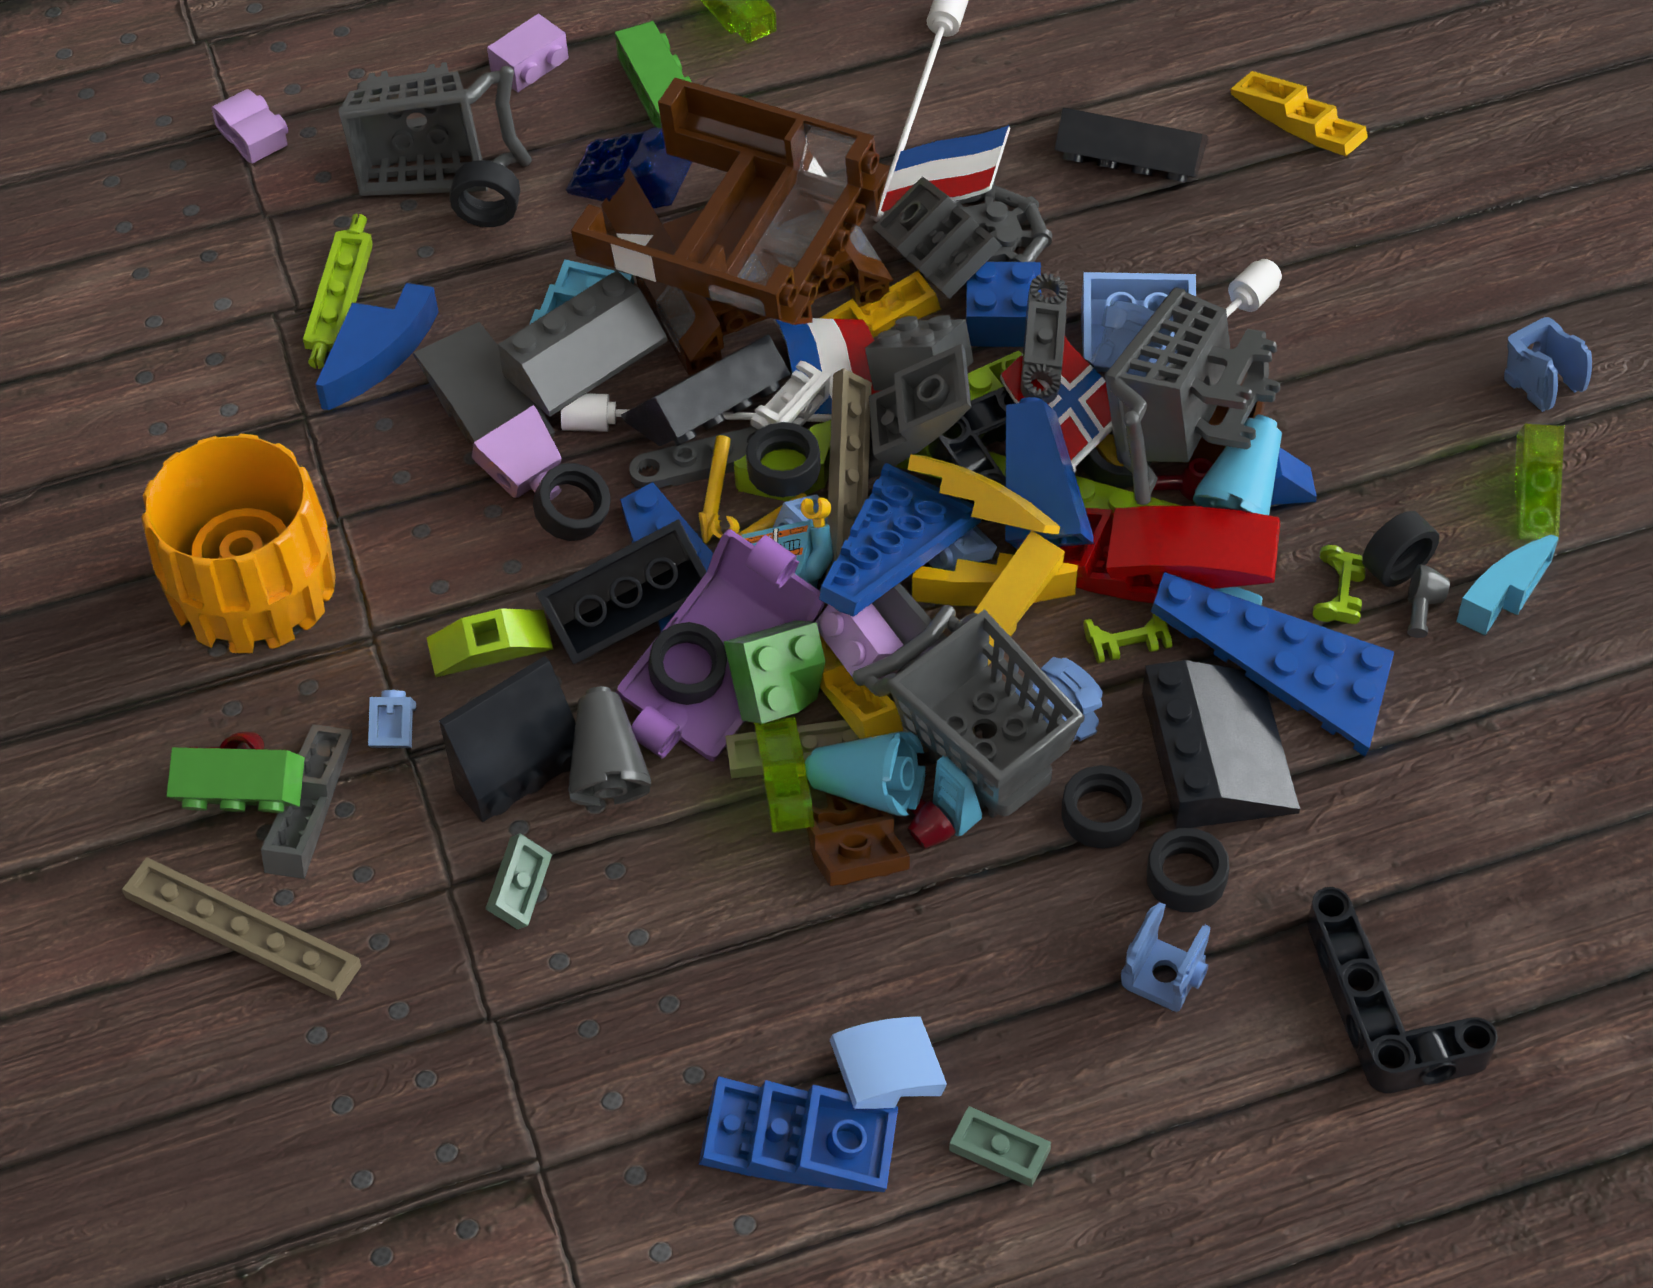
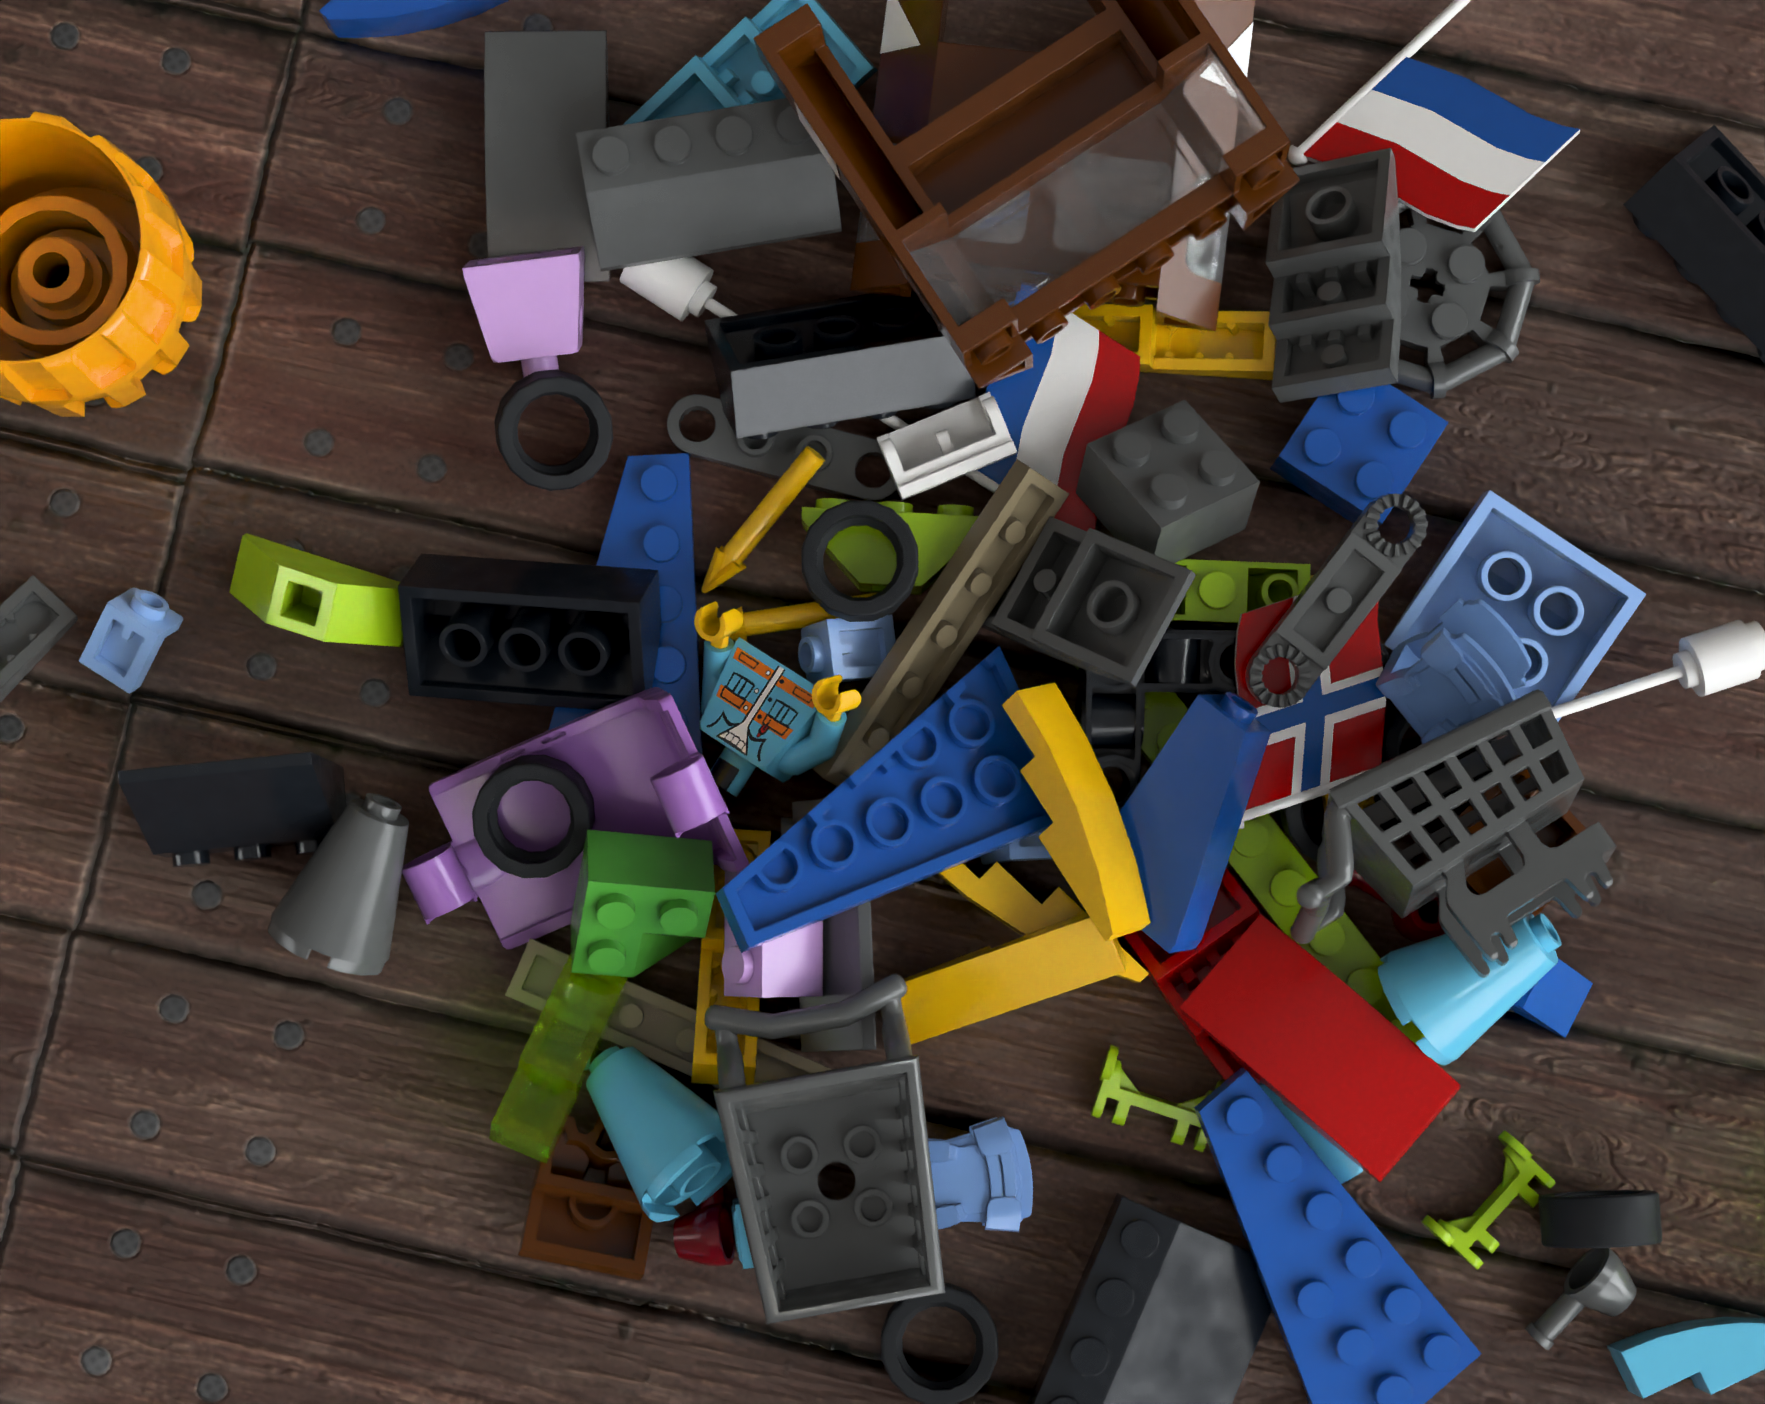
camera: 30 degrees right, 30 degrees up
sand green plate [485,833,552,930] -> none

